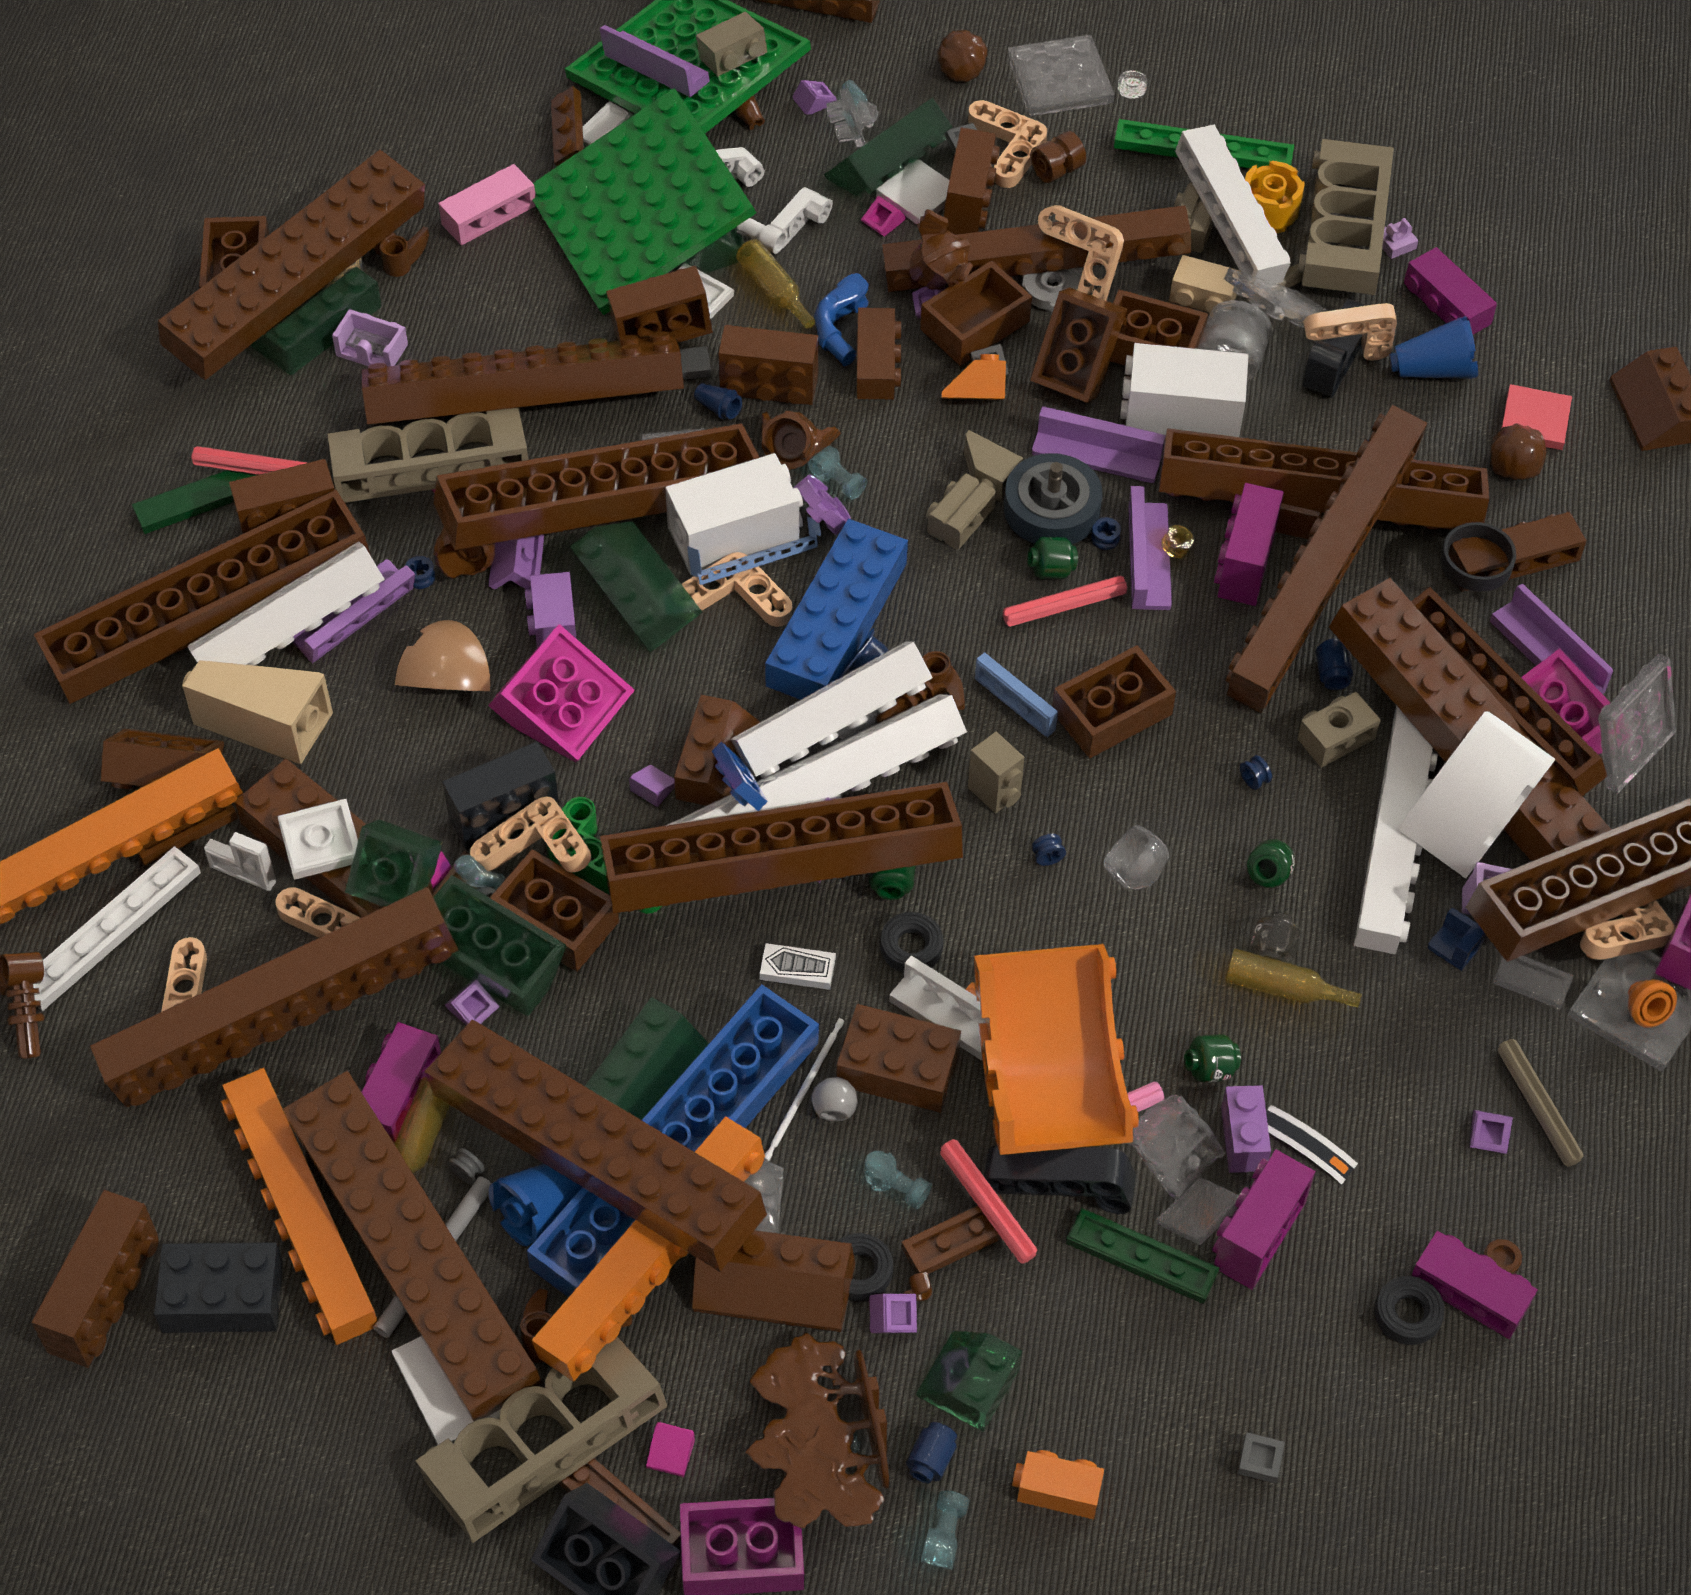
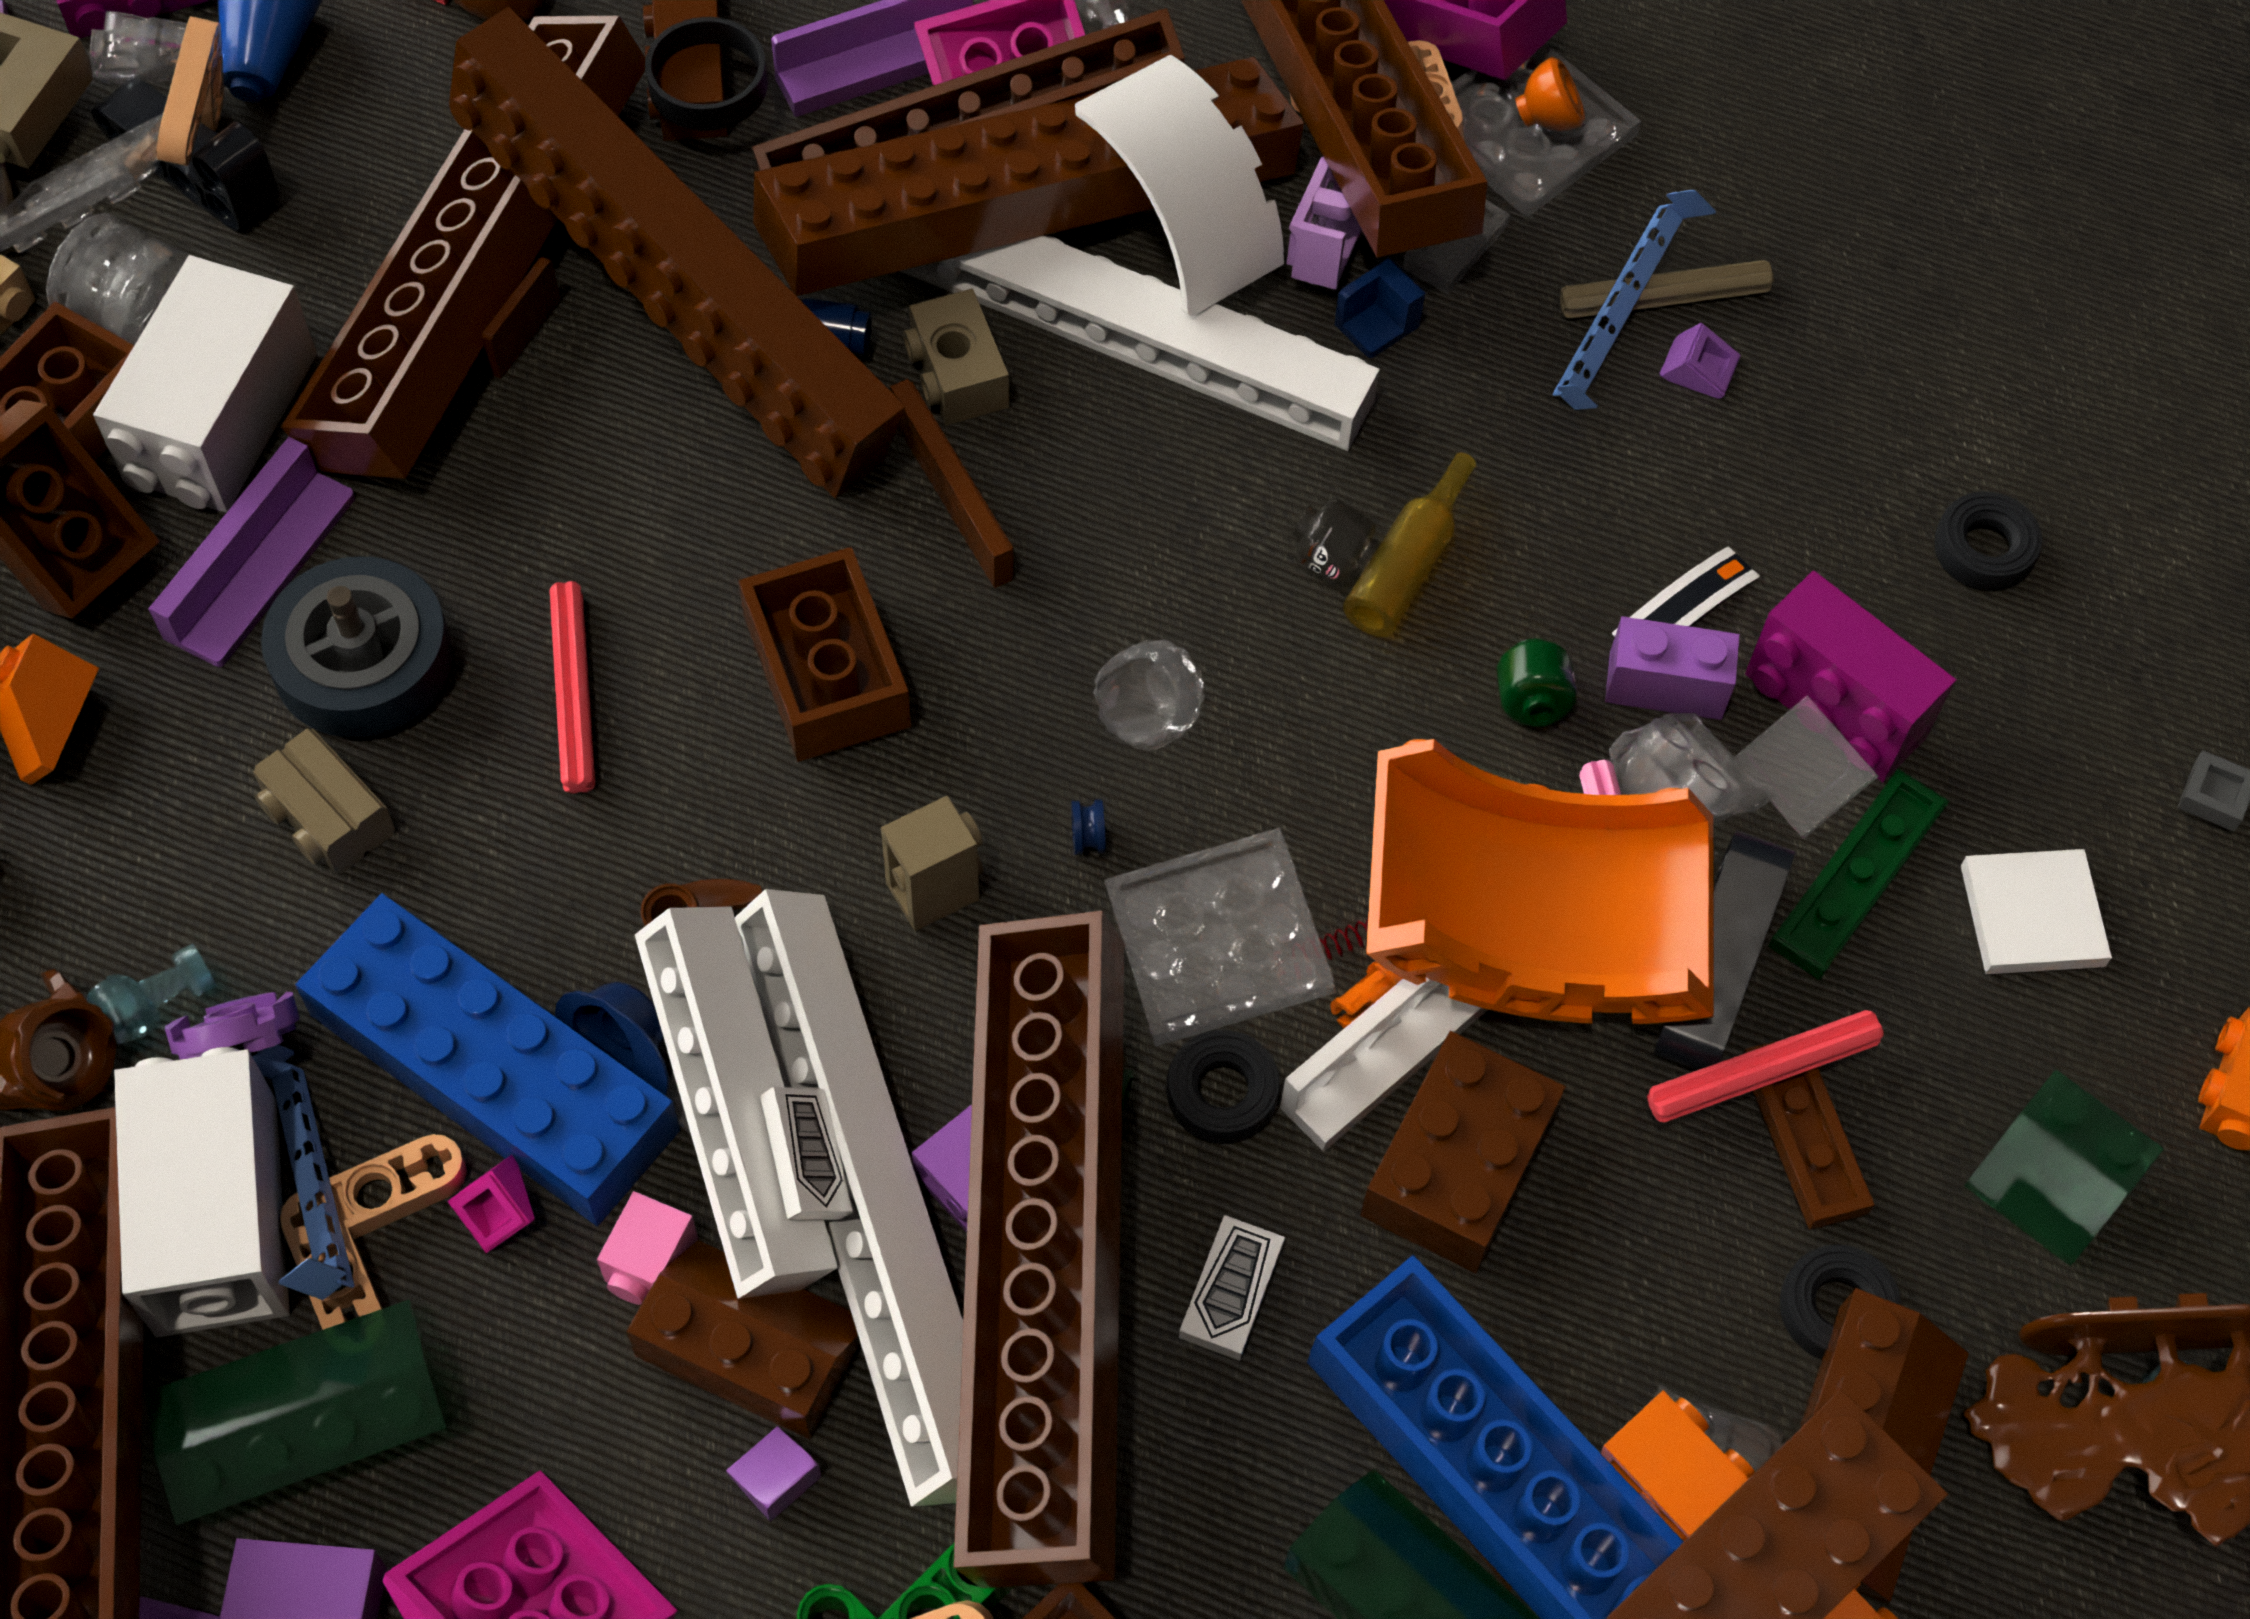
camera: 80 degrees left, 5 degrees up
blue plate [712,742,768,811] -> none
white piece [764,1018,845,1162] -> none
light grey piece [812,1077,858,1121] -> none
clear light blue leg [865,1151,932,1209] -> none
medium lavender slope [869,1294,917,1333] -> none
reddish brown hand [903,1272,932,1301] -> none
dark blue brick [906,1422,957,1484] -> none
dark tan slope [964,430,1023,502] -> none
medium blue tile [975,652,1058,737] -> none
dark green head [1027,537,1078,579] -> none
dark blue bush [1091,517,1121,550] -> none
medium lavender panel [1128,486,1172,610] -> none
clear yellow bush [1161,525,1194,558] -> none
magenta brick [1214,483,1284,606] -> none
dark blue bush [1240,755,1272,790] -> none
dark green head [1247,839,1295,888] -> none
magenta brick [1411,1231,1538,1340] -> none
reddish brown tile [1483,1239,1522,1274] -> none
none -> clear slope [89,11,187,85]
none -> dark pink slope [447,1154,535,1253]
none -> bright pink brick [597,1191,698,1305]
none -> white tile [760,1087,853,1220]
none -> reddish brown tile [890,379,1014,588]
none -> clear plate [1104,827,1336,1047]
none -> medium blue piece [1553,190,1716,410]
none -> white tile [1961,849,2112,974]

